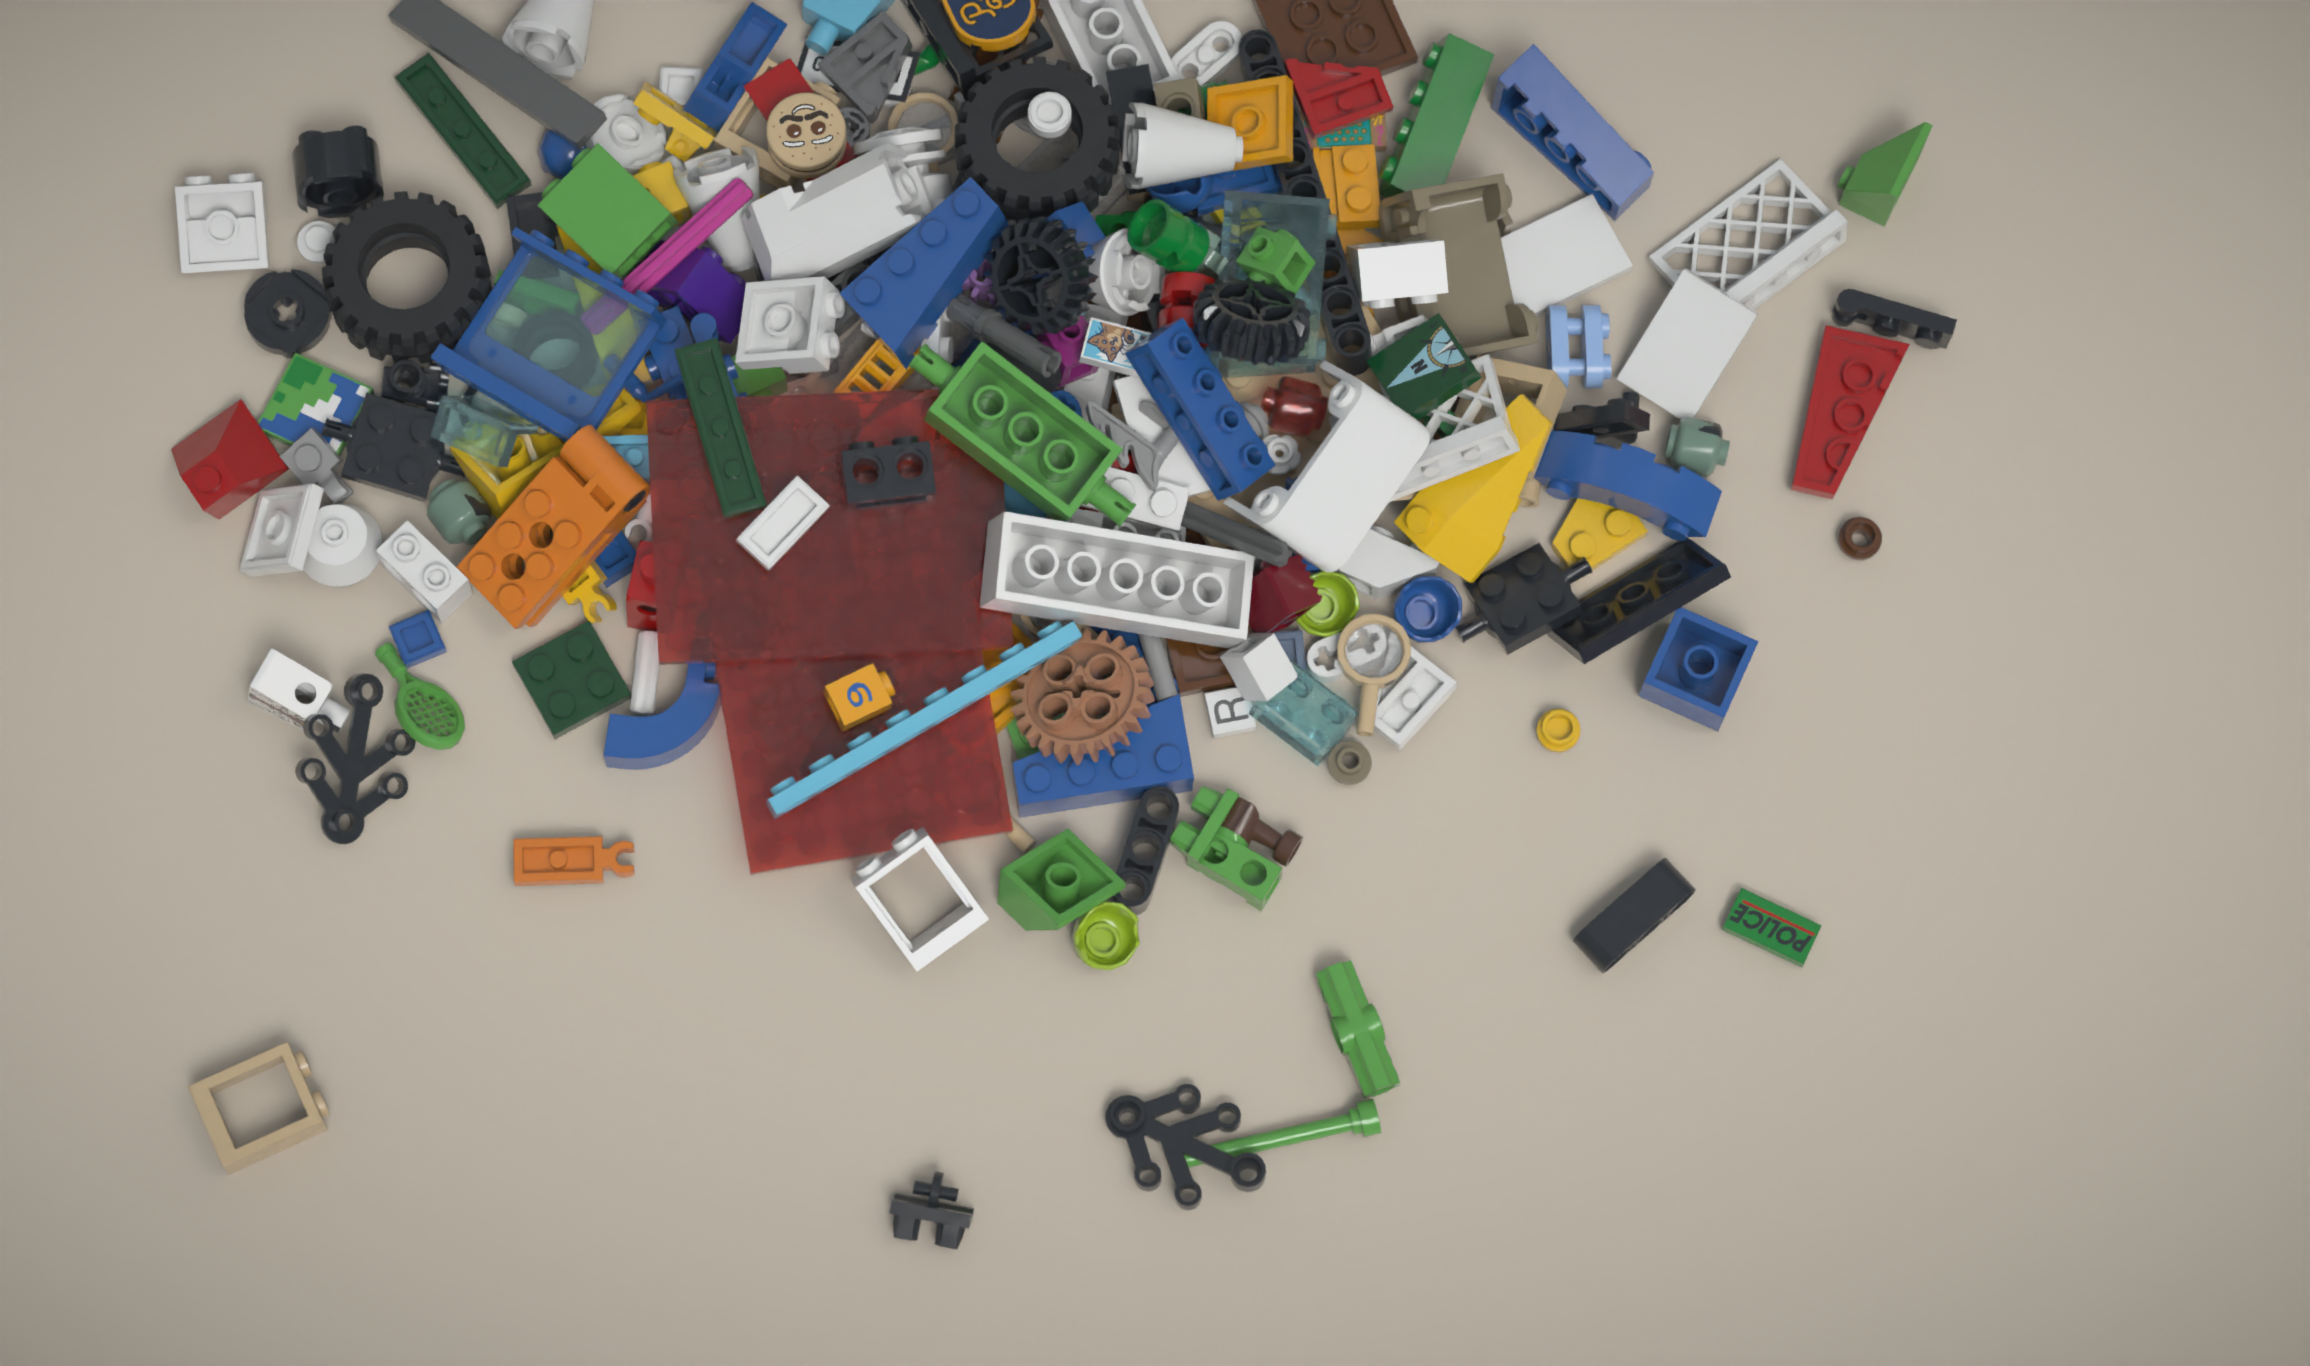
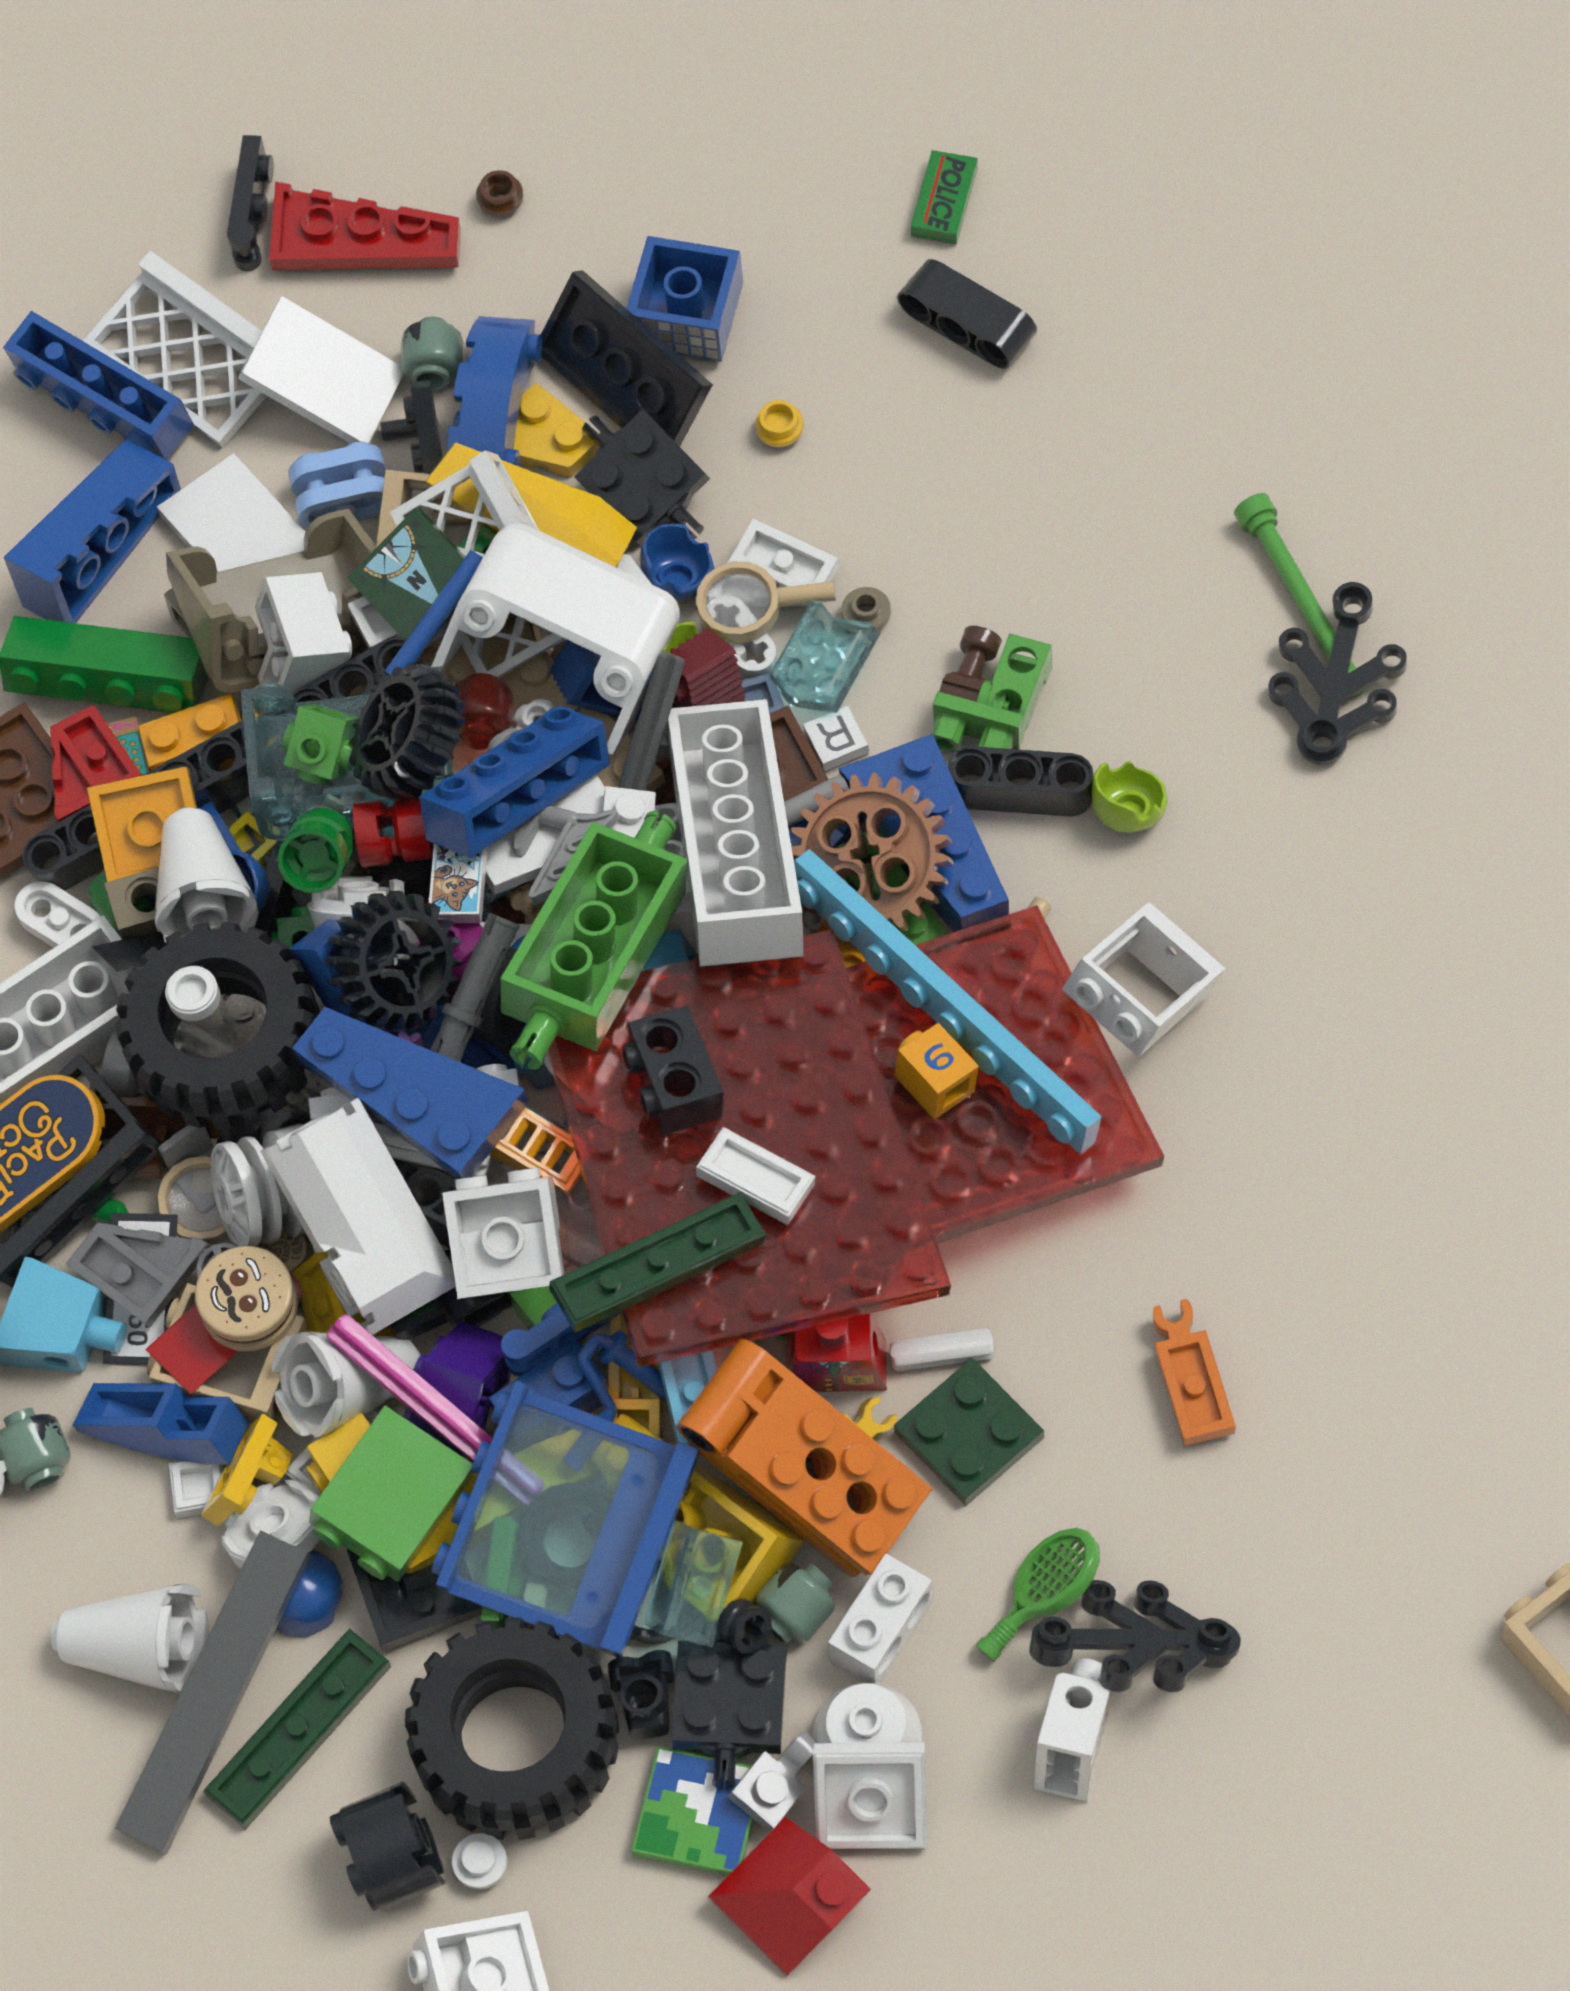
camera: 90 degrees left, 10 degrees down
black plate [244,269,332,358] -> none
blue tile [388,610,447,669] -> none
blue arch [604,638,723,770] -> none
black hips [889,1171,974,1249] -> none
bright green slope [997,829,1126,931] -> none
white panel [1220,633,1297,701] -> none
bright green piece [1315,960,1400,1099] -> none
bright green slope [1837,122,1933,227] -> none
none -> blue brick [3,311,194,460]
none -> blue bar [384,550,483,677]
none -> black bush [717,1598,772,1654]

